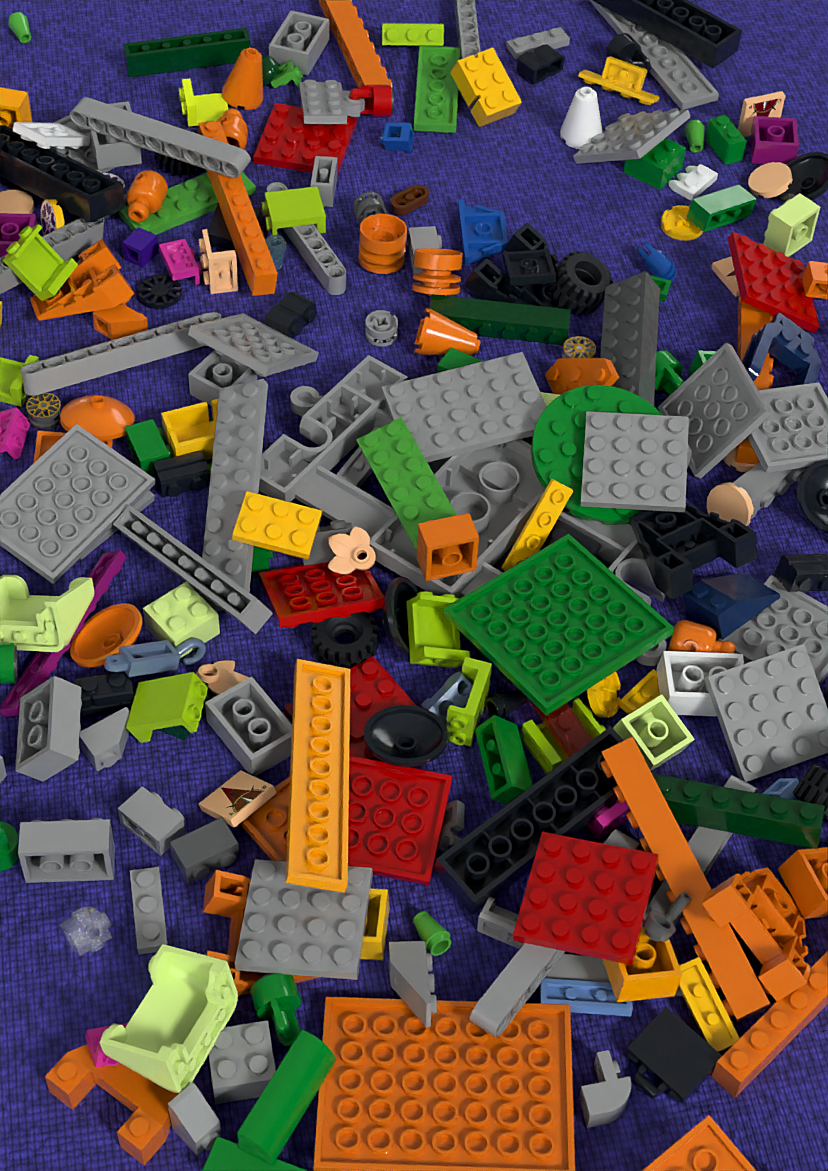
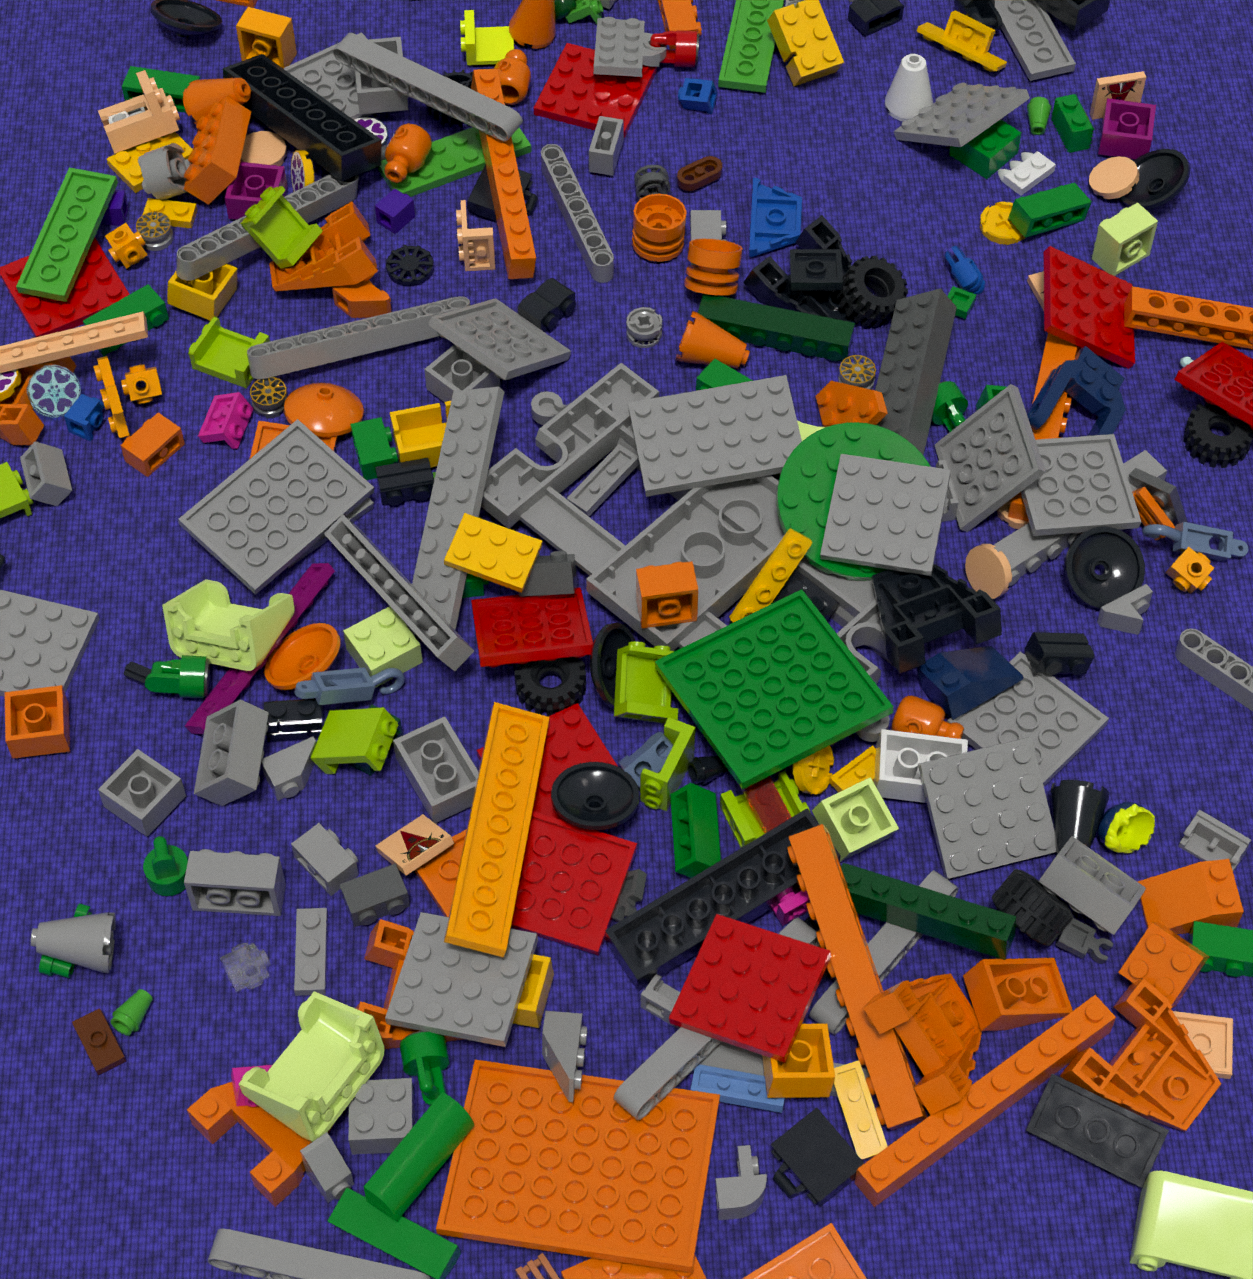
camera: 10 degrees right, 5 degrees up
white plate [12,122,91,149] -> none
dark pink bracket [159,239,203,285] -> none
light nougat plate [196,660,249,695] -> none
lime panel [261,186,326,238] -> none
clear light blue cone [266,235,287,270] -> none
light nougat plate [328,526,376,574] -> none
bright green plate [356,417,457,552] -> none
bright green cone [413,911,451,956] -> none
dark grey plate [643,892,691,942] -> none
light blue plate [762,778,799,800] -> none

